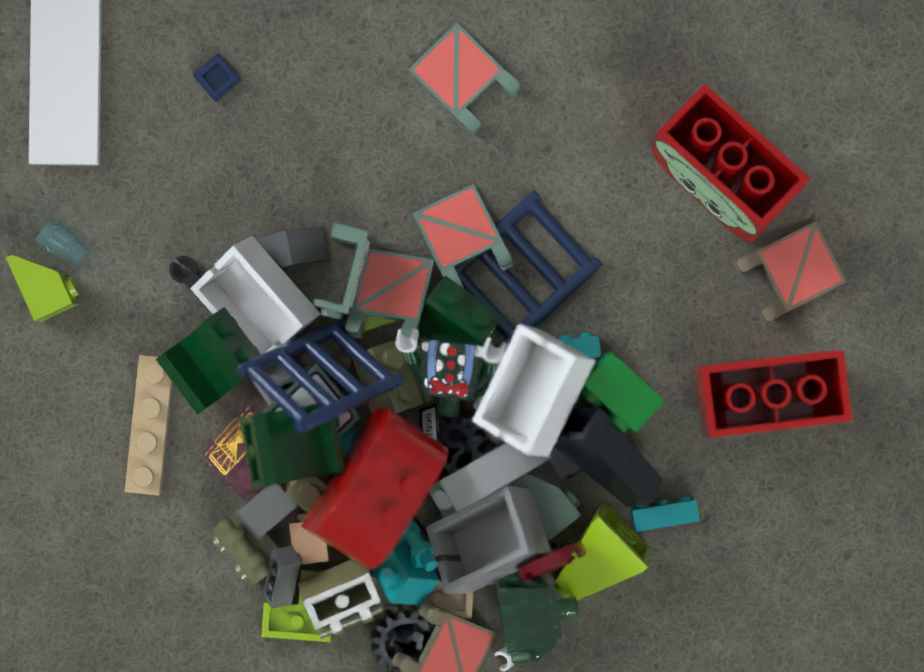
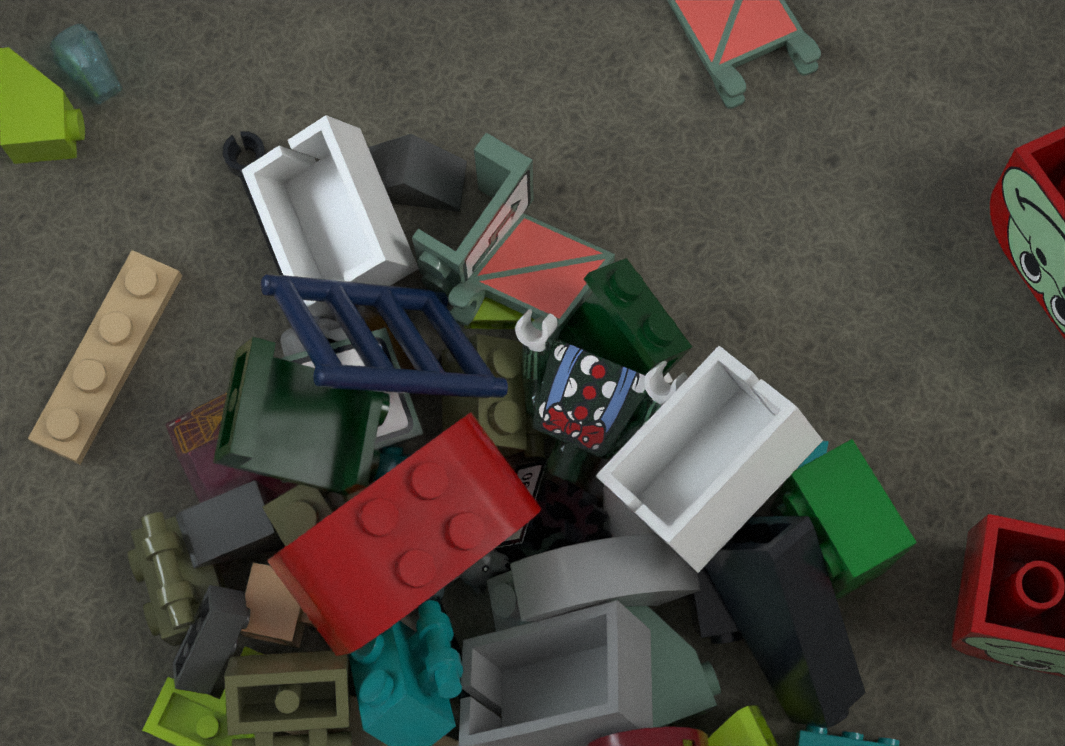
camera: 20 degrees right, 15 degrees down
dark green panel [156,307,261,415] -> none
coral flag [412,184,514,288] -> none
dark blue bar [442,191,602,347] -> none

